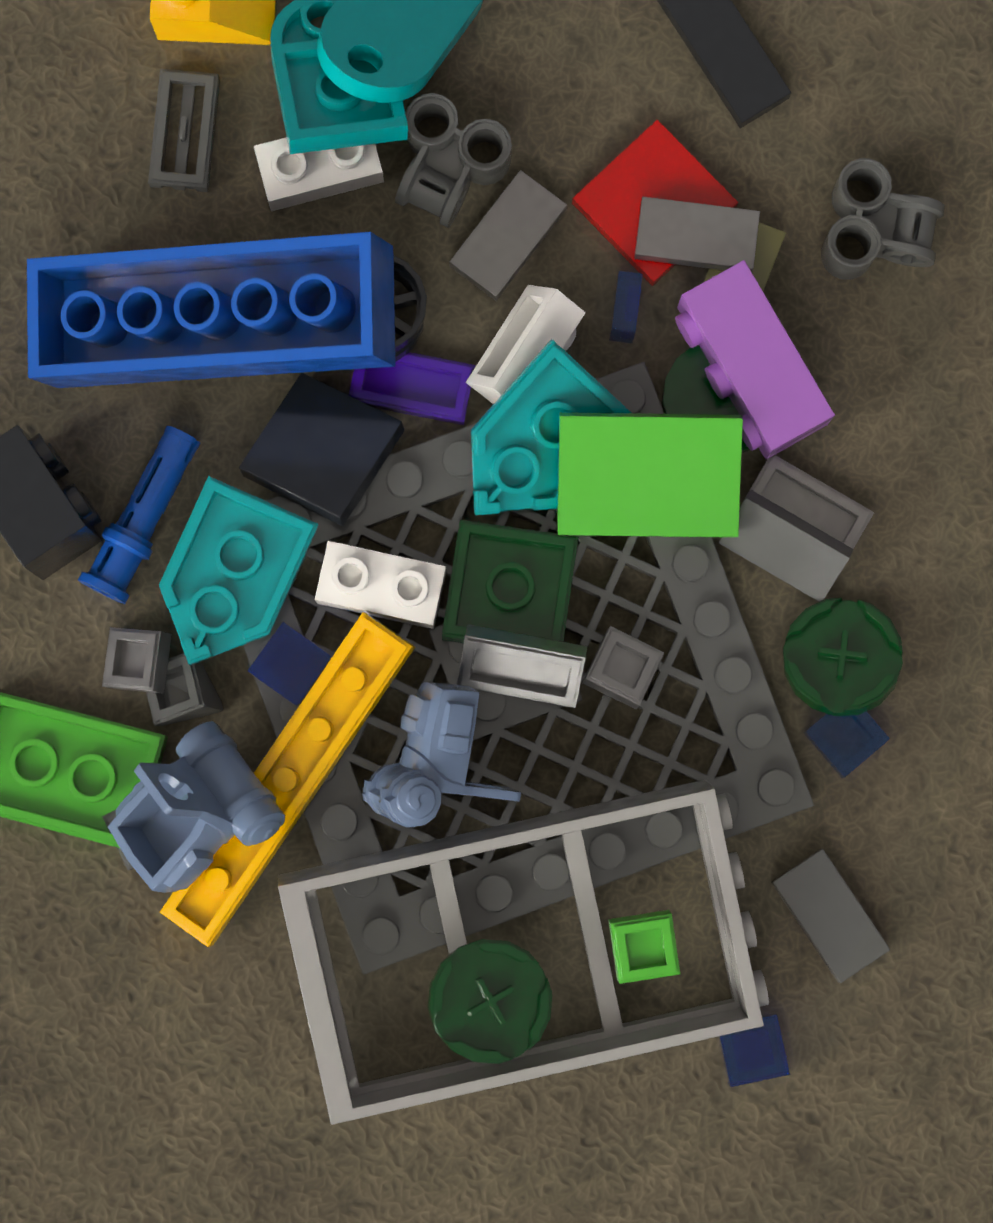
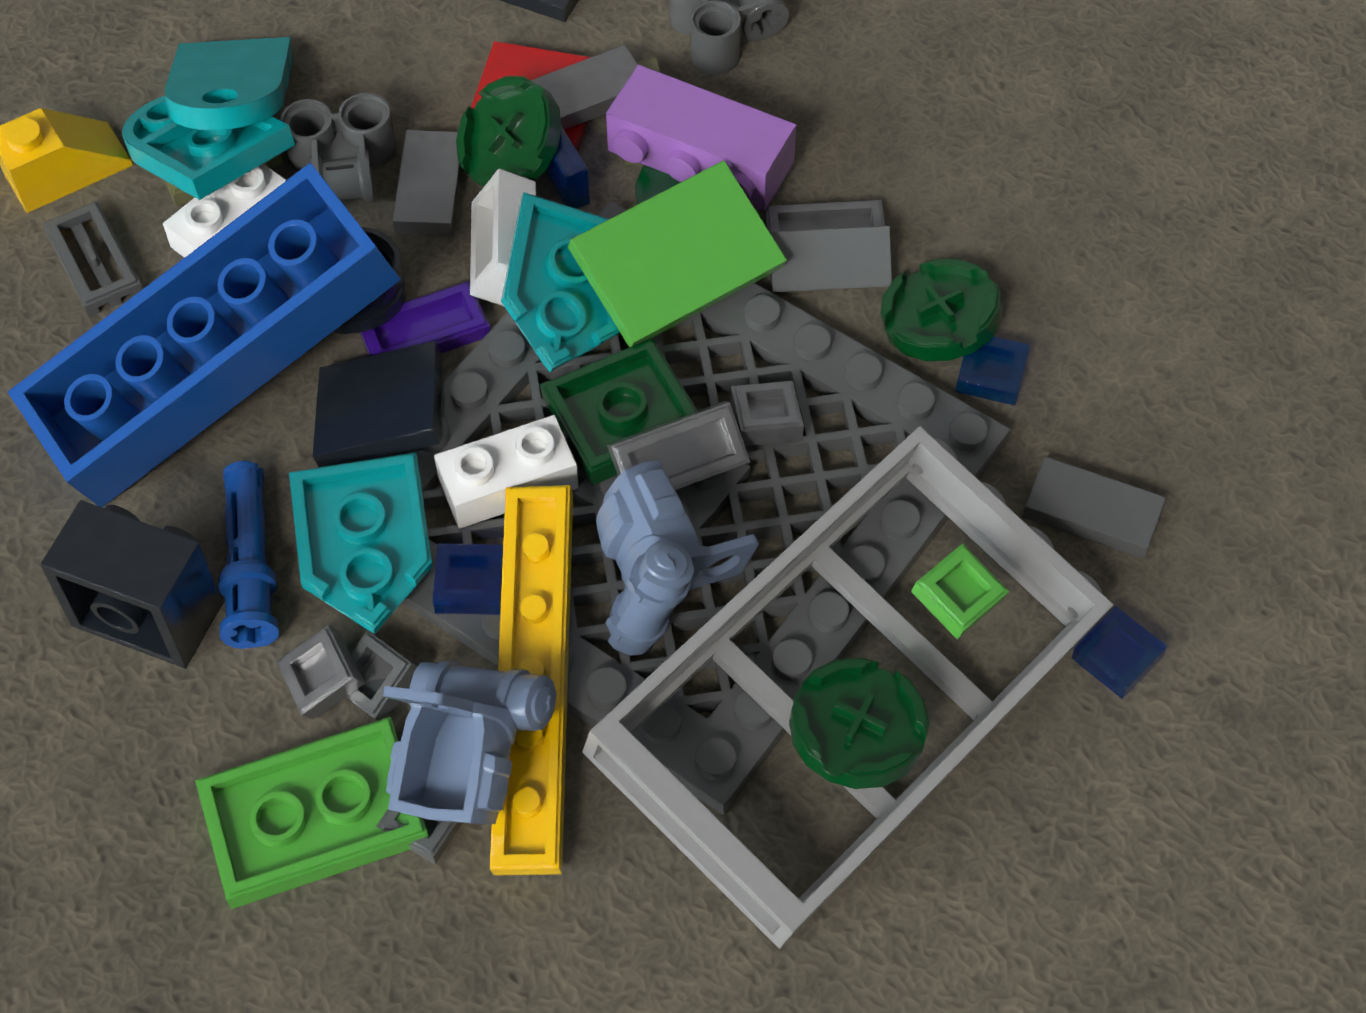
camera: 30 degrees left, 25 degrees down
none -> dark green tile [456,76,562,187]

